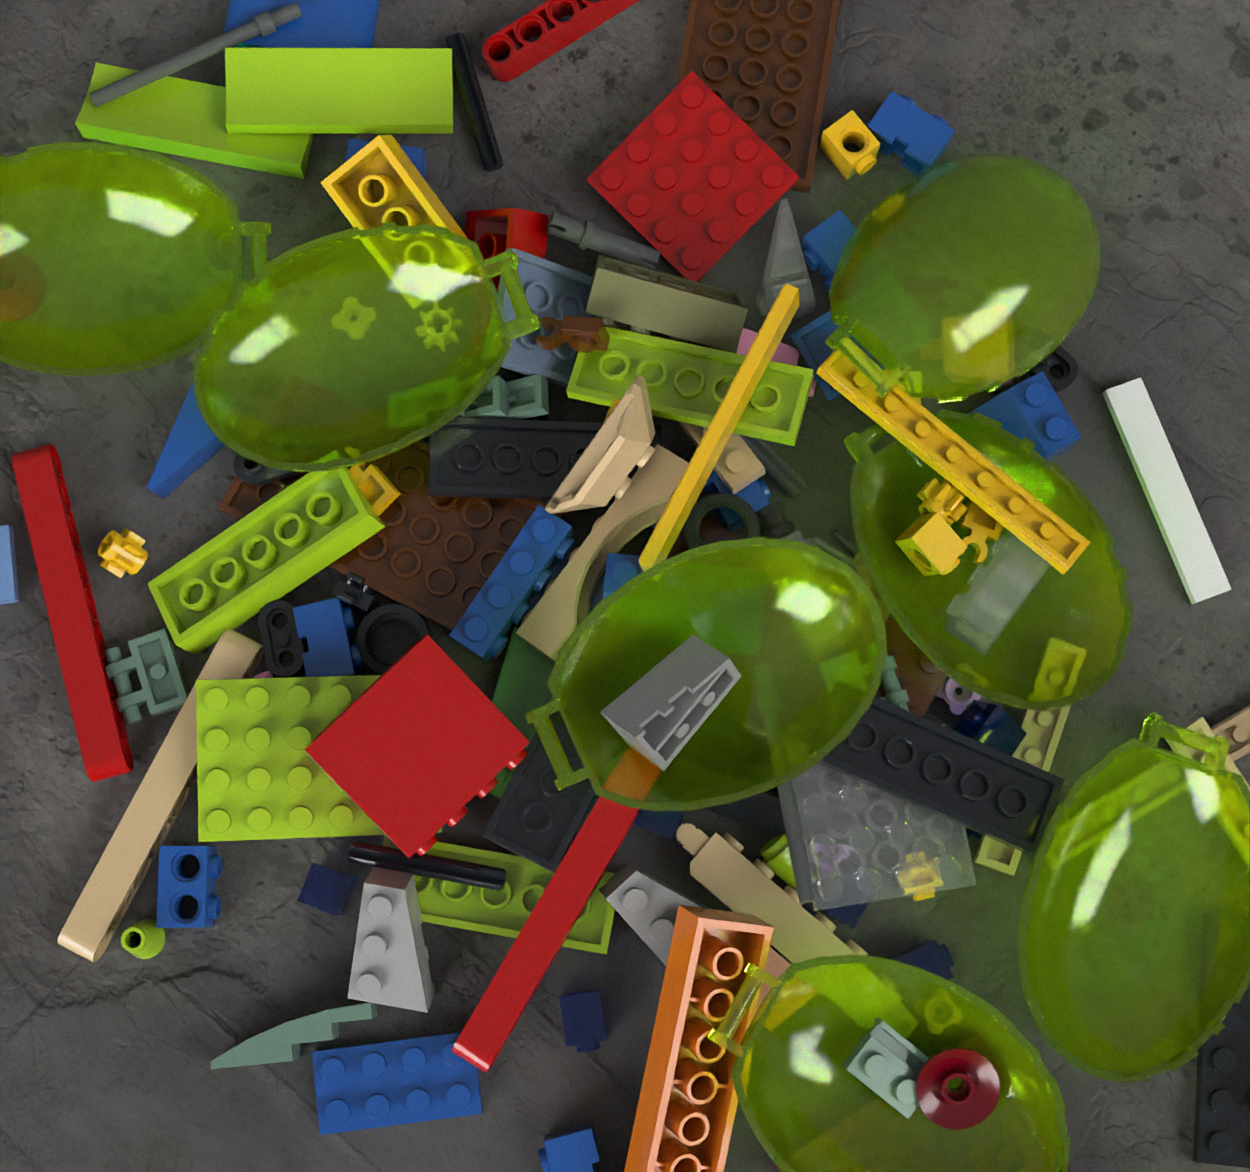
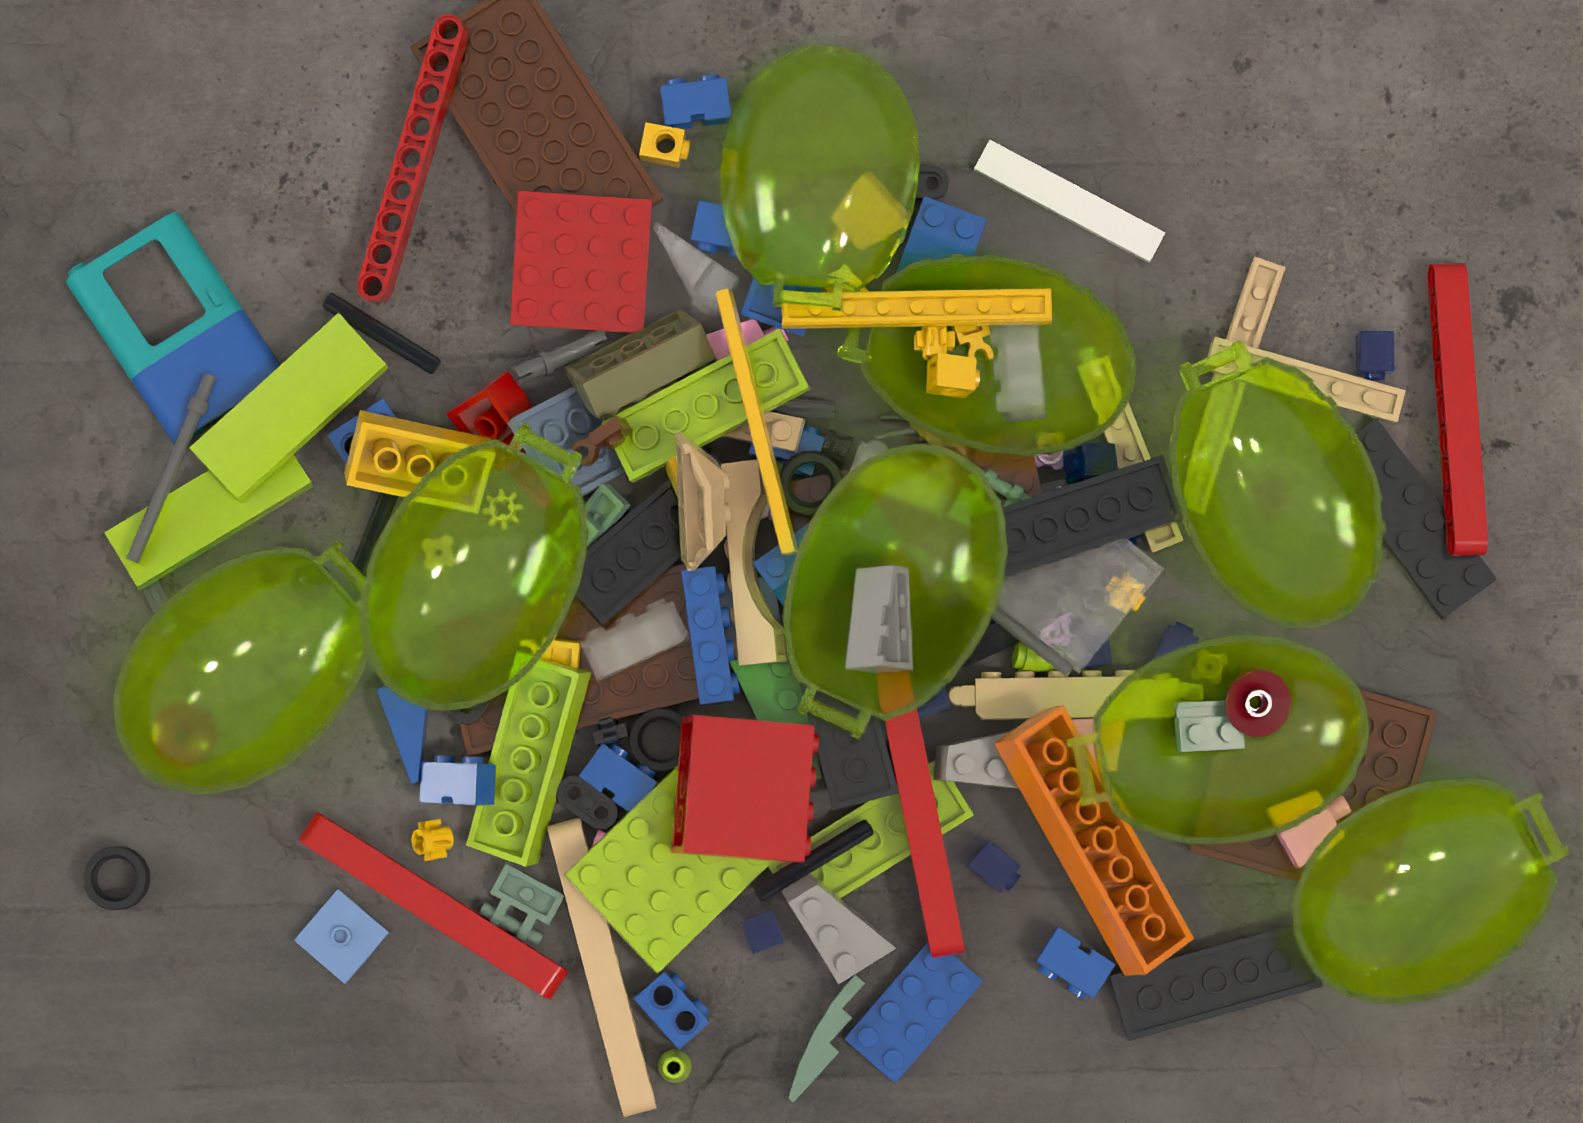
camera: 45 degrees left, 5 degrees up
none -> brick [419,755,496,805]
none -> clear brick [580,598,690,682]

